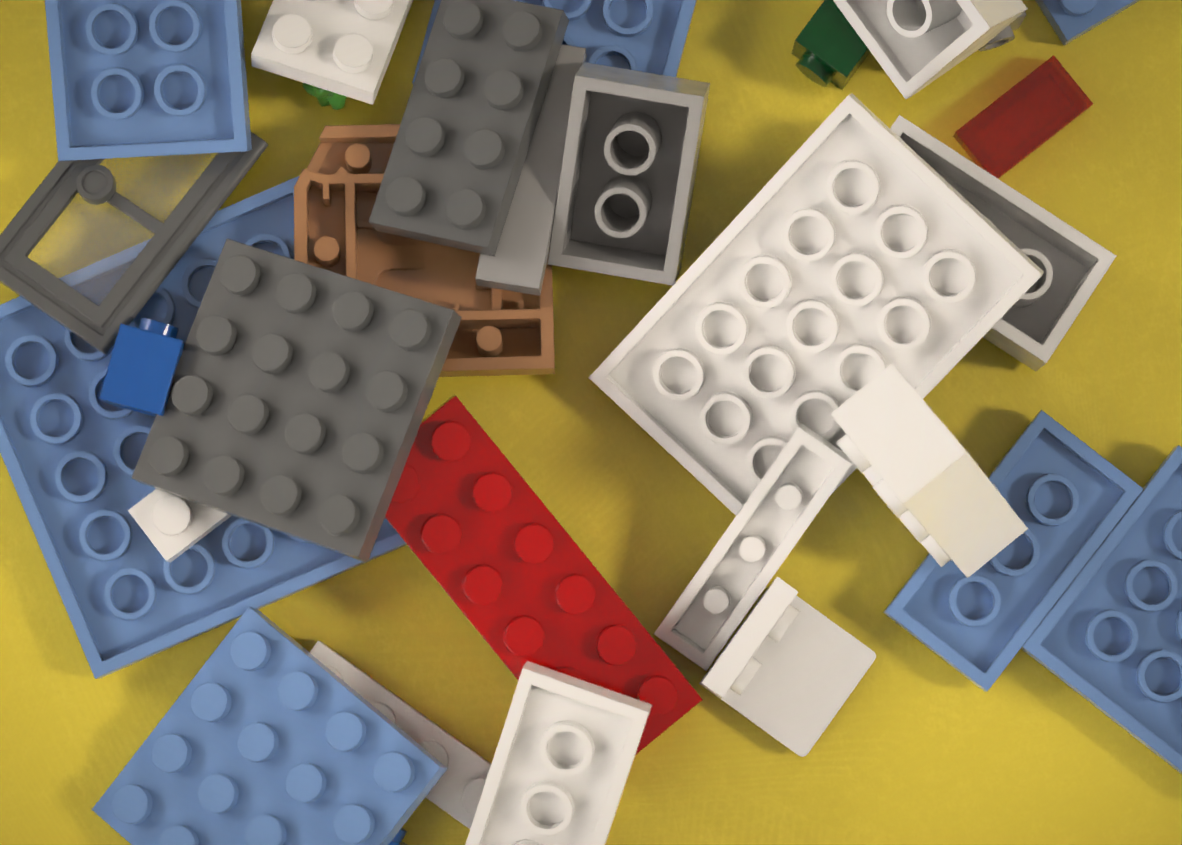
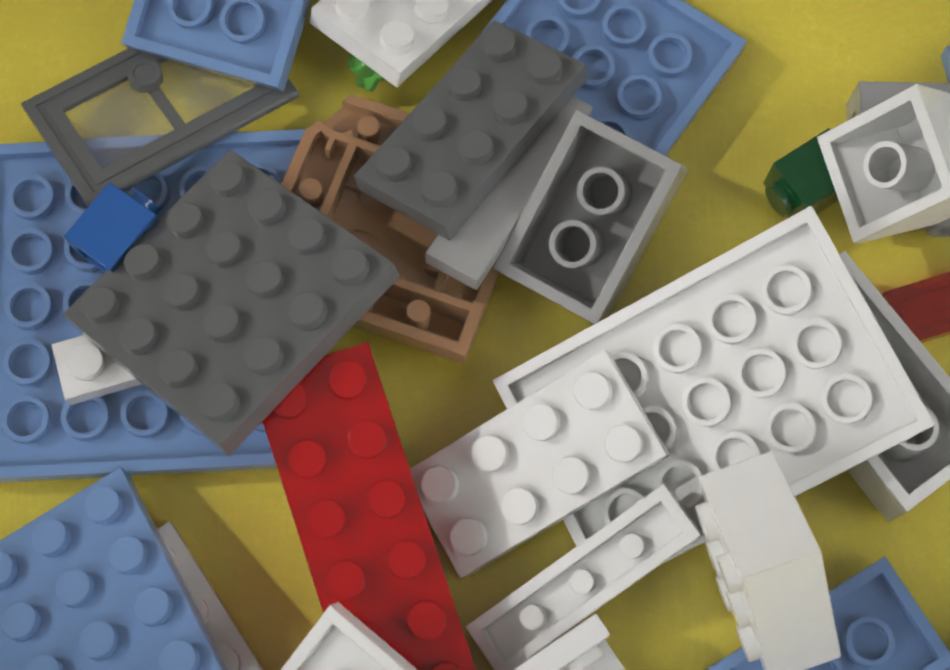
camera: 15 degrees right, 10 degrees down
none -> white plate [410,349,671,578]

